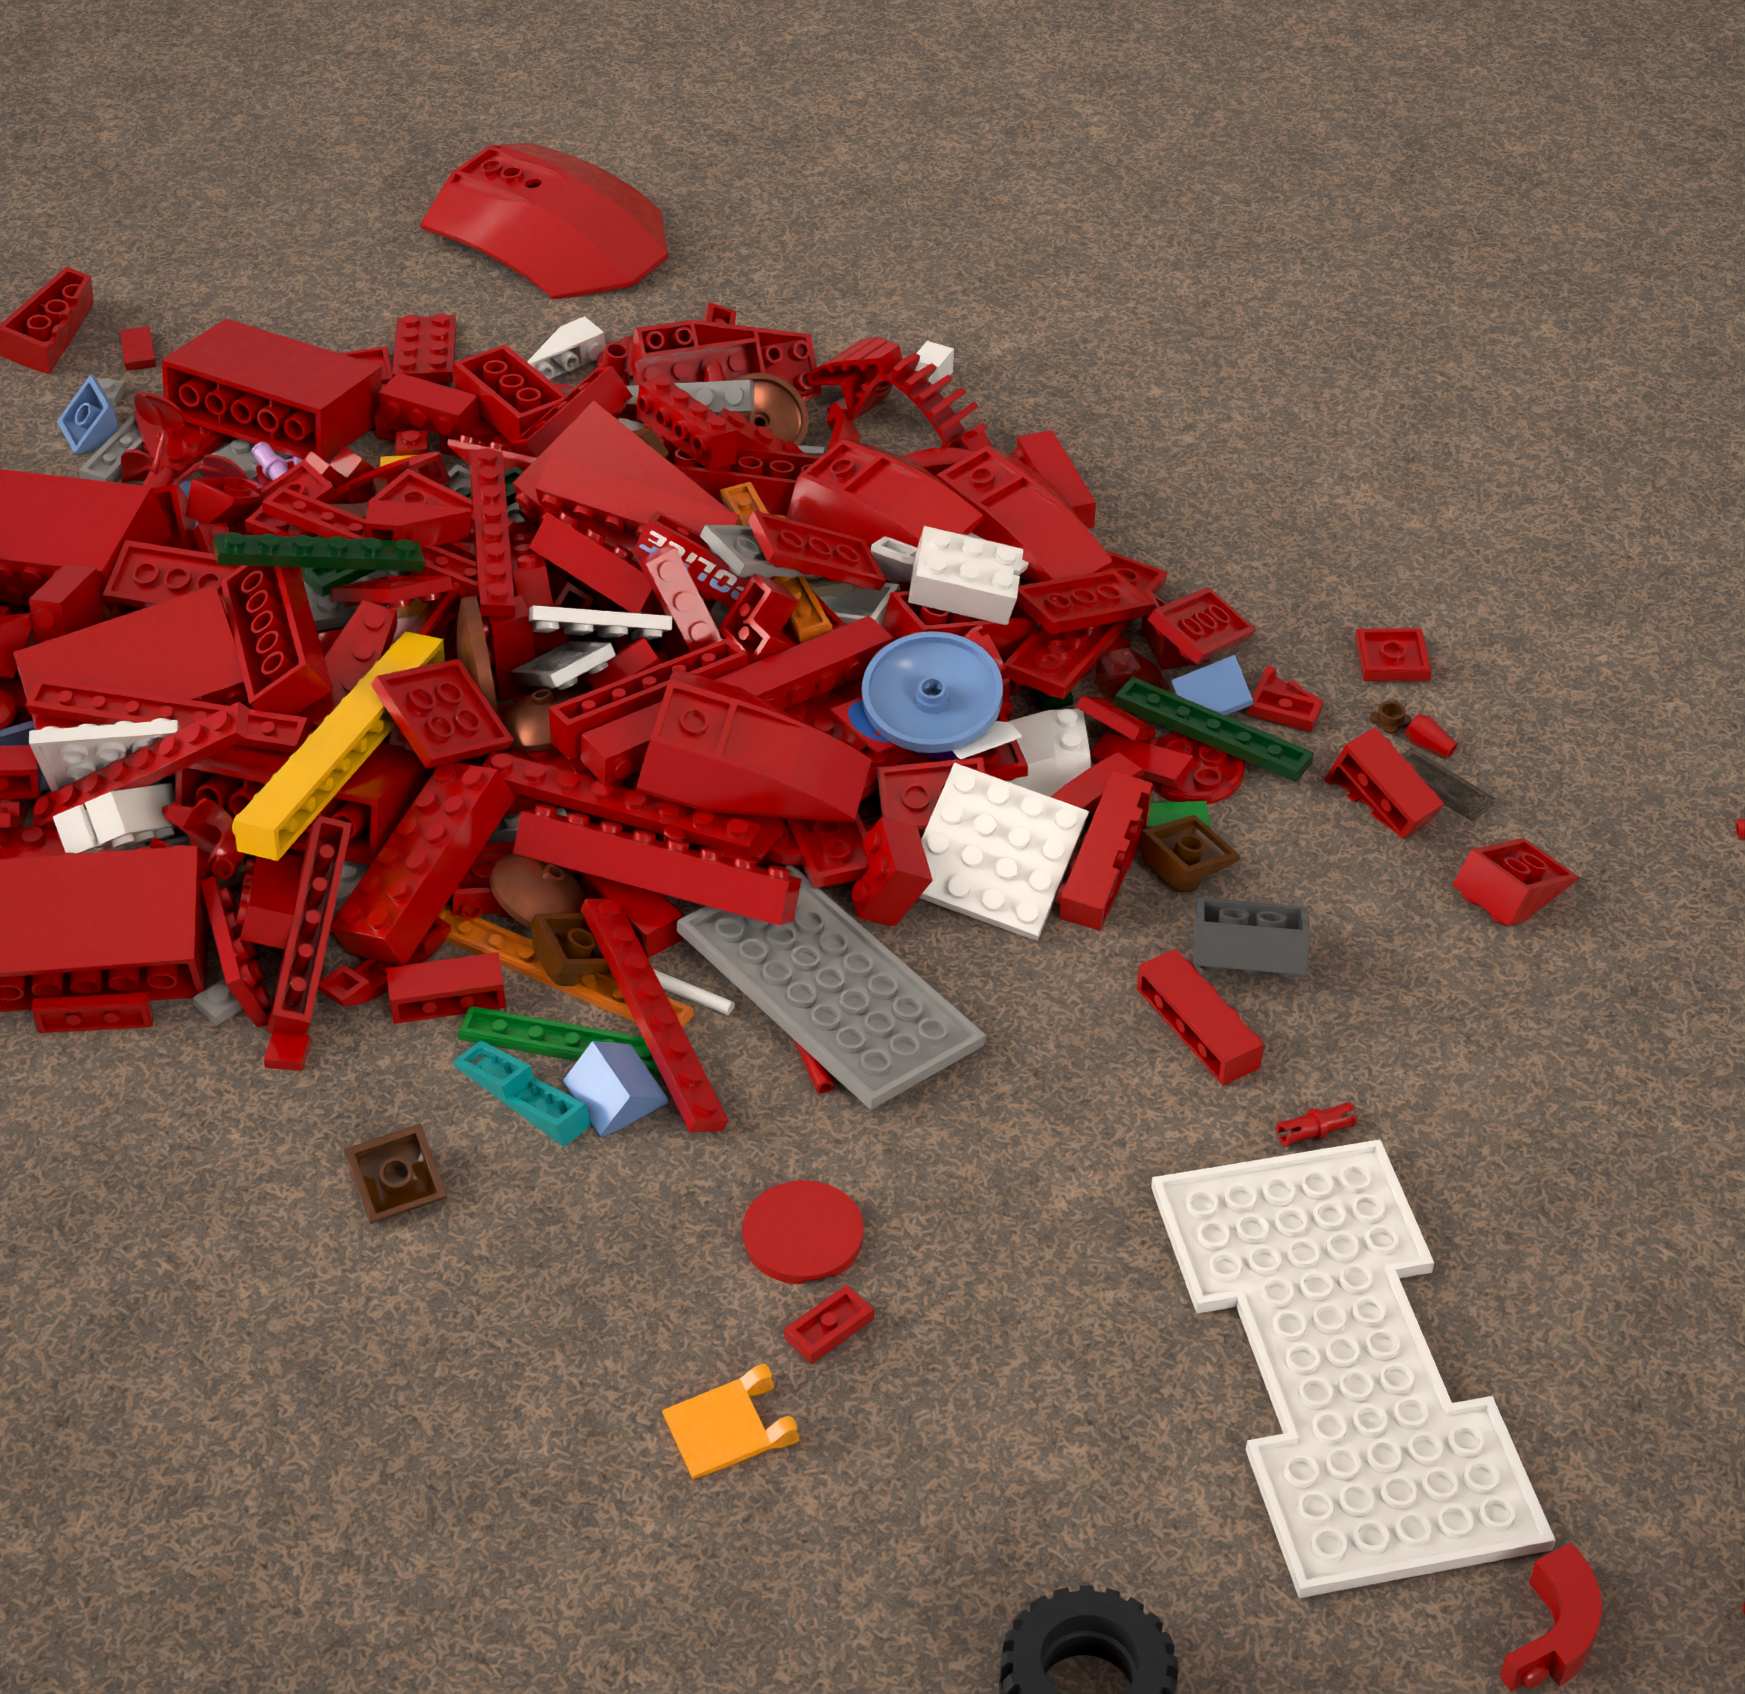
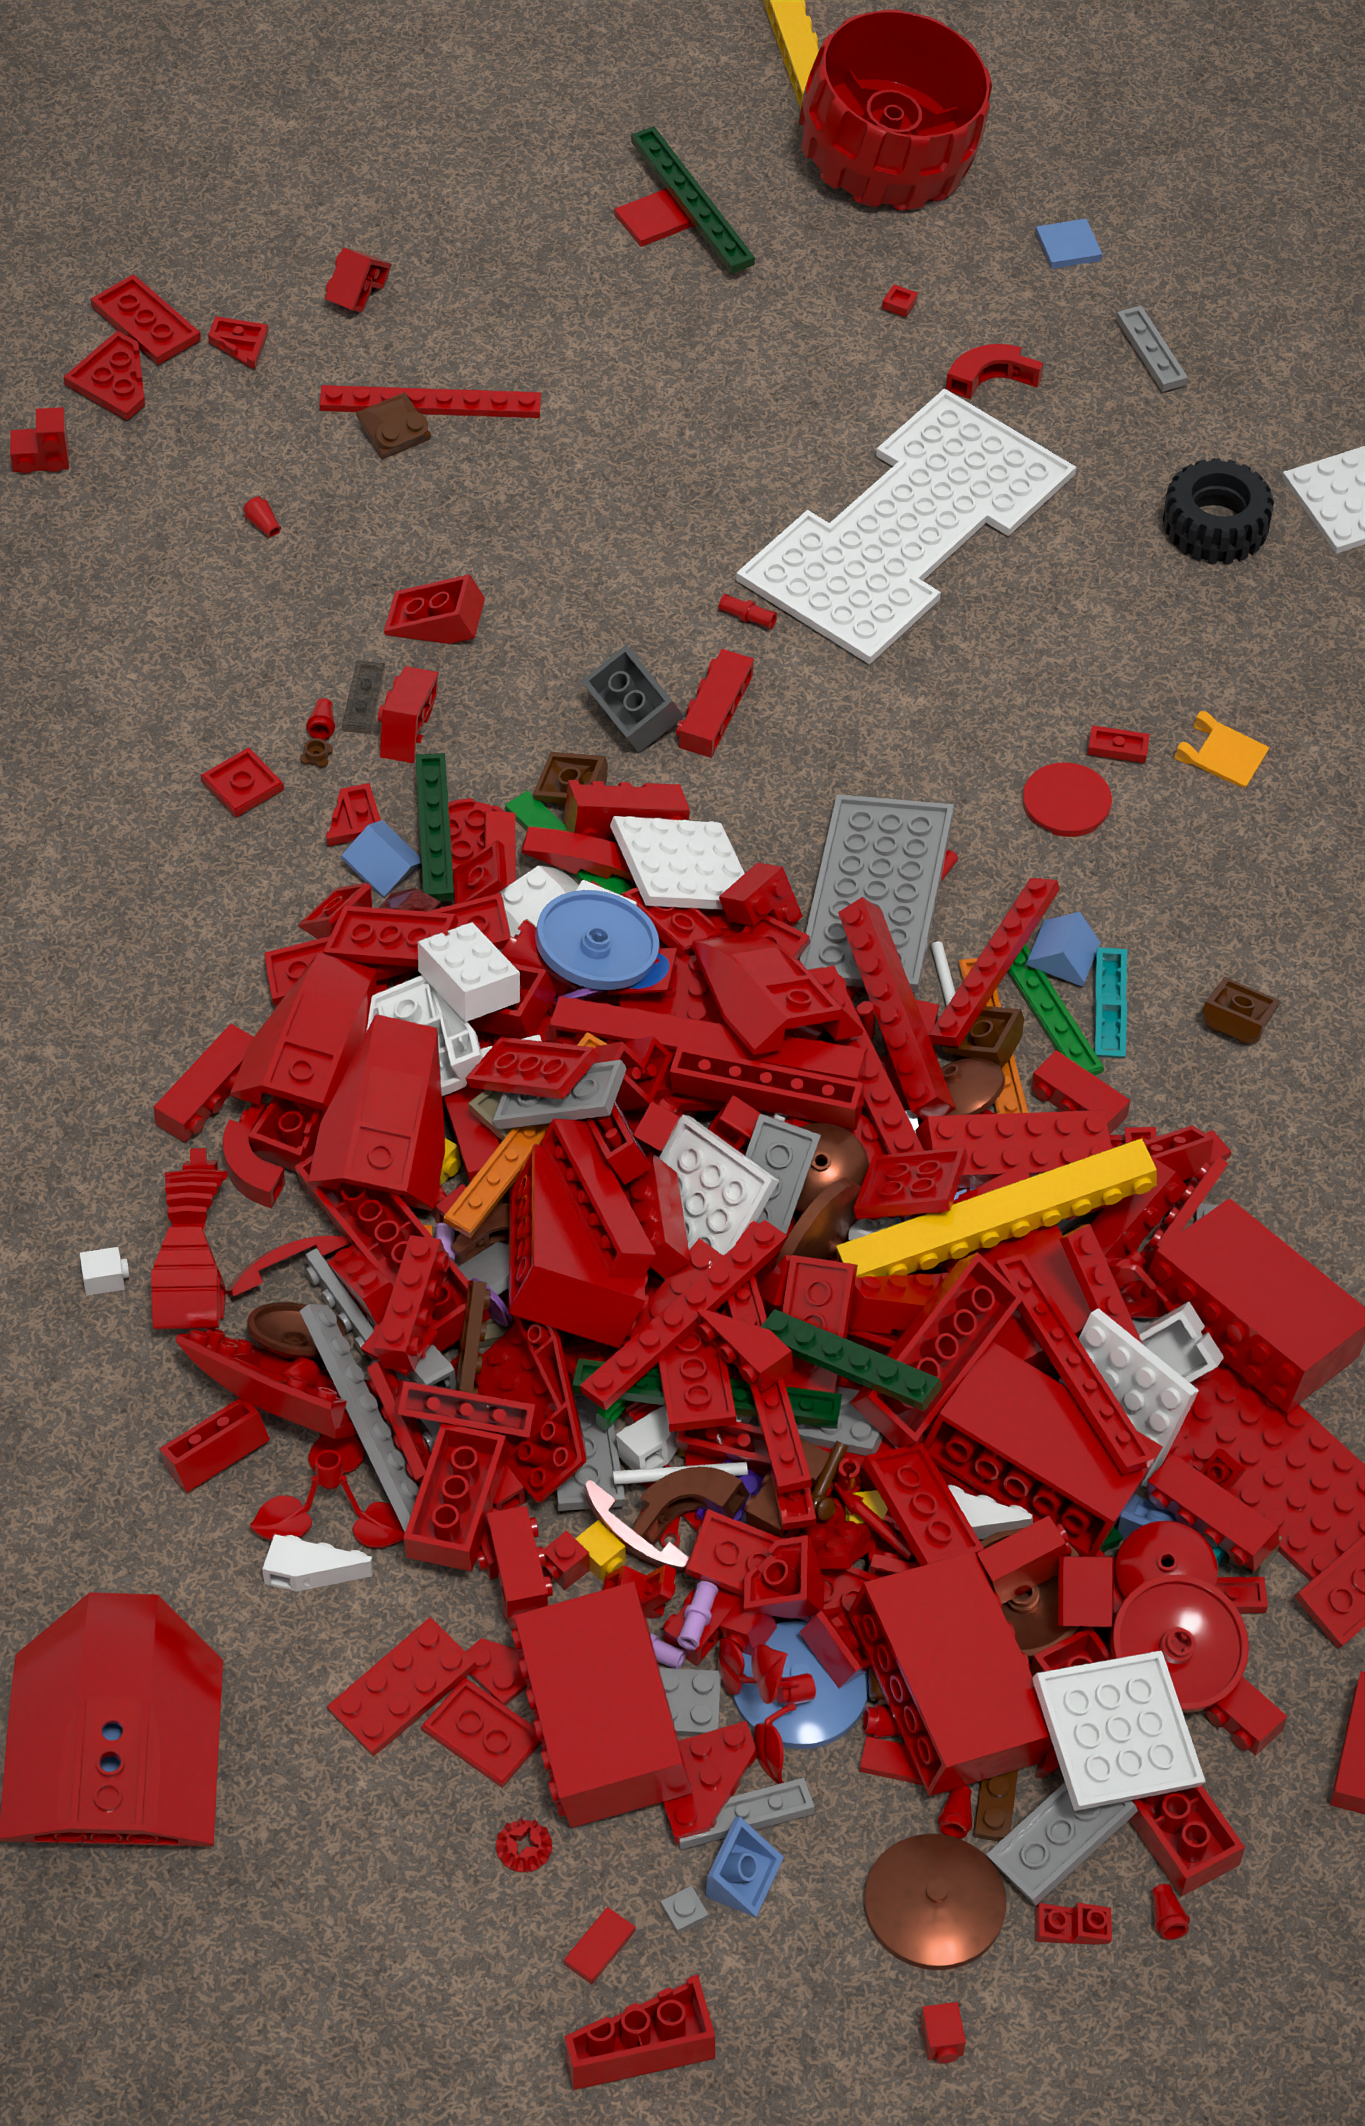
camera: 130 degrees left, 10 degrees up
red plate [1147,587,1256,664] -> none

